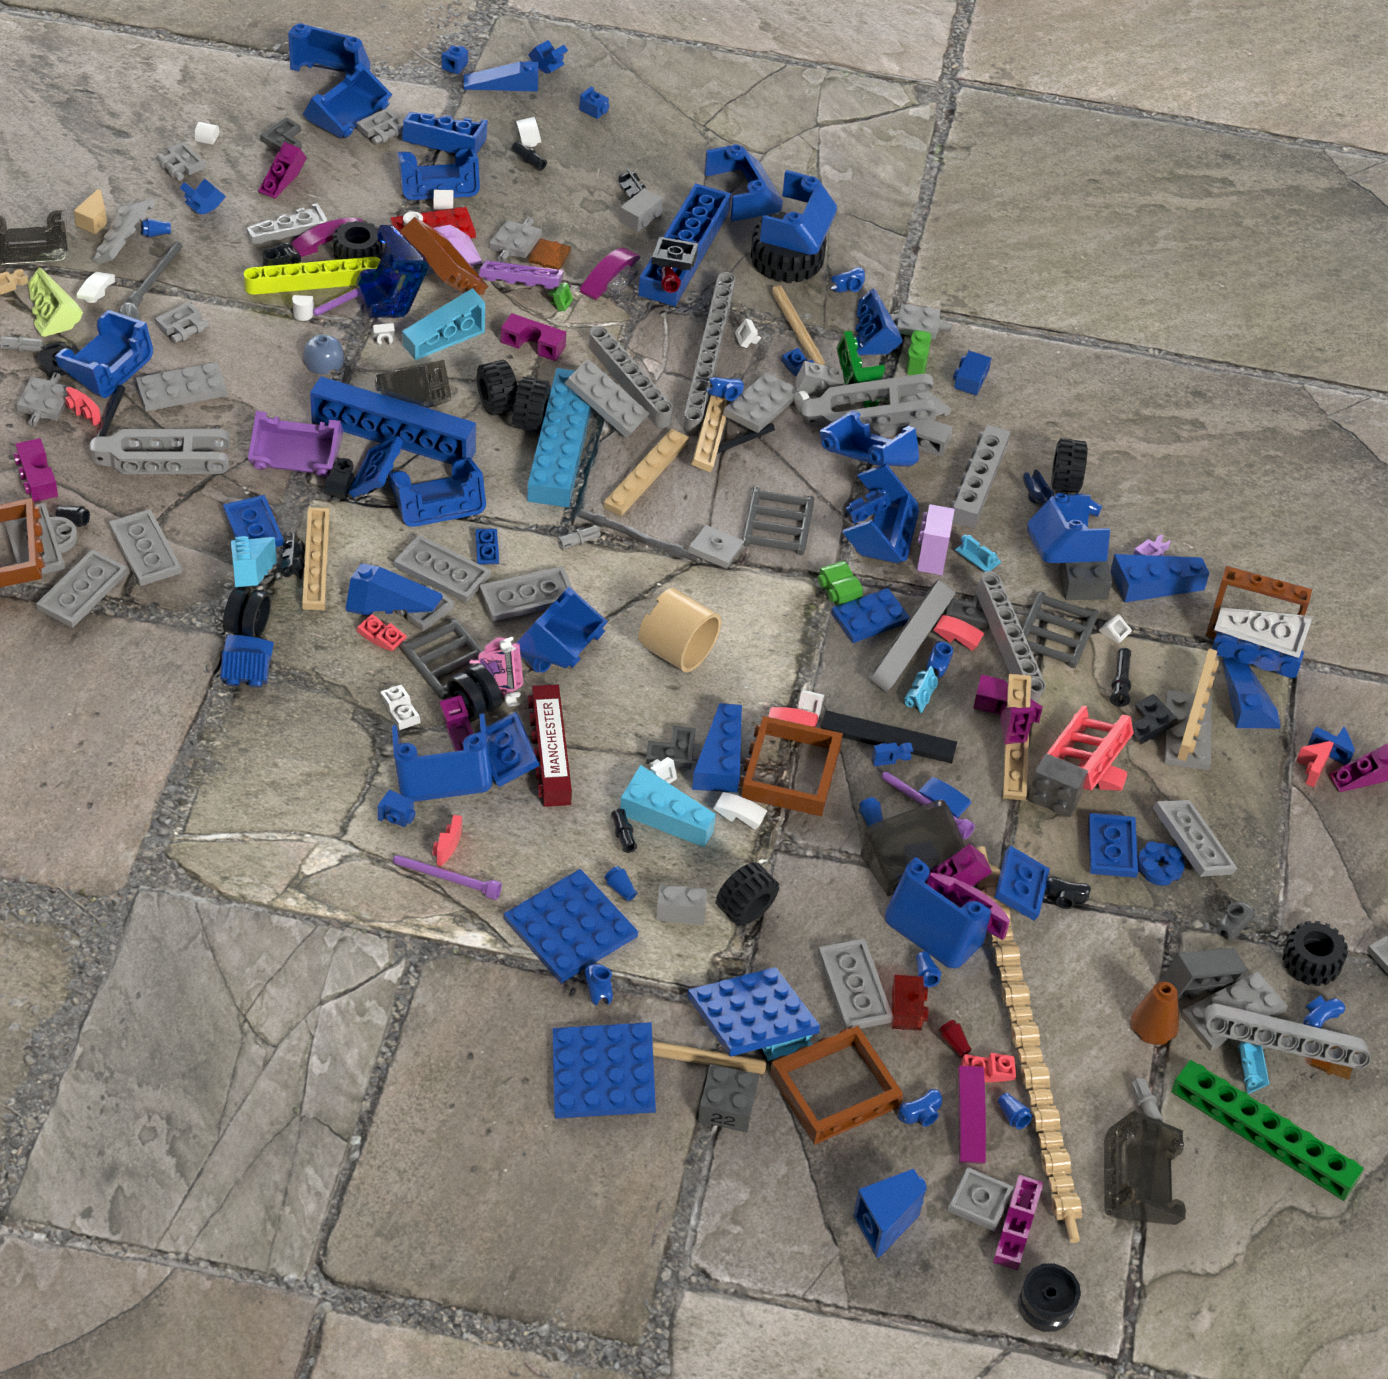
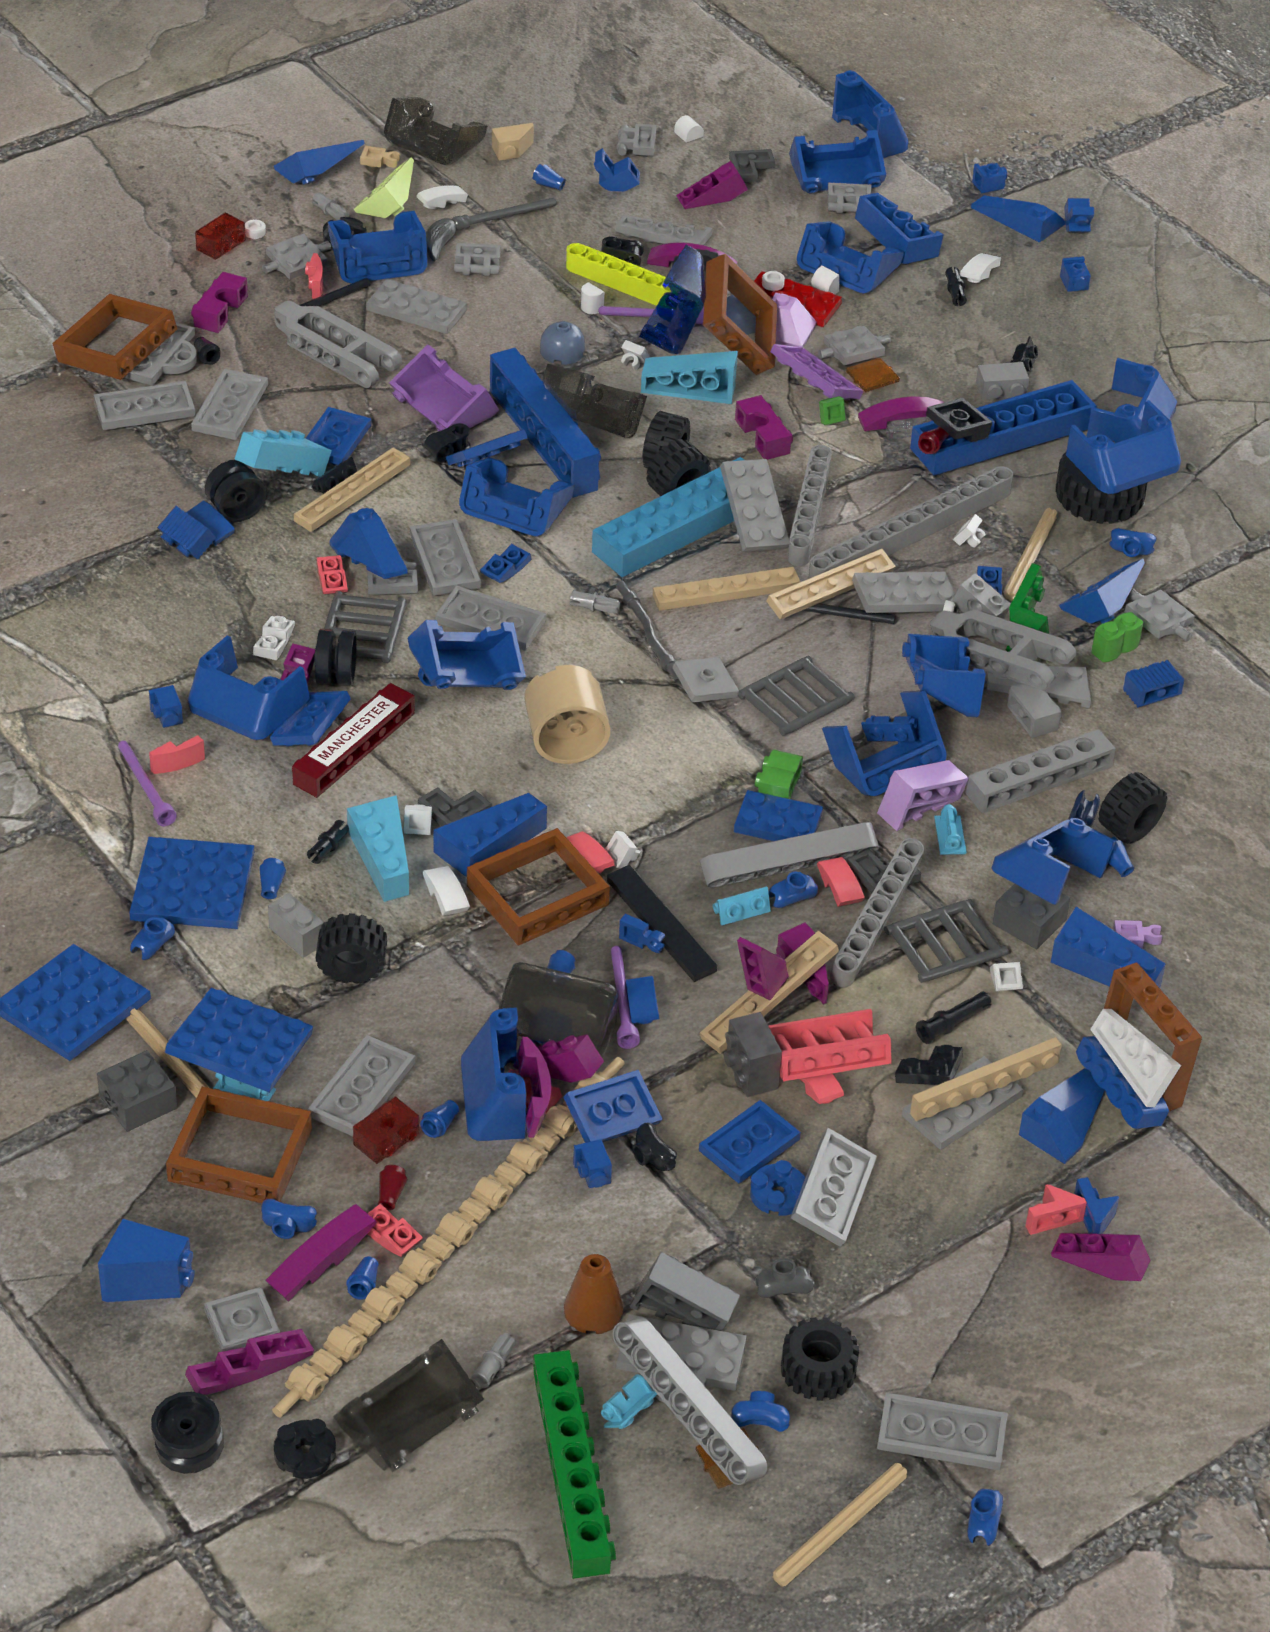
camera: 45 degrees right, 5 degrees down
light grey wing [93,198,155,265] -> none
torso [469,637,523,707] -> none
blue piece [706,377,744,401] -> none
none -> black plate [274,1419,336,1479]
none -> blue brick [573,1139,612,1188]

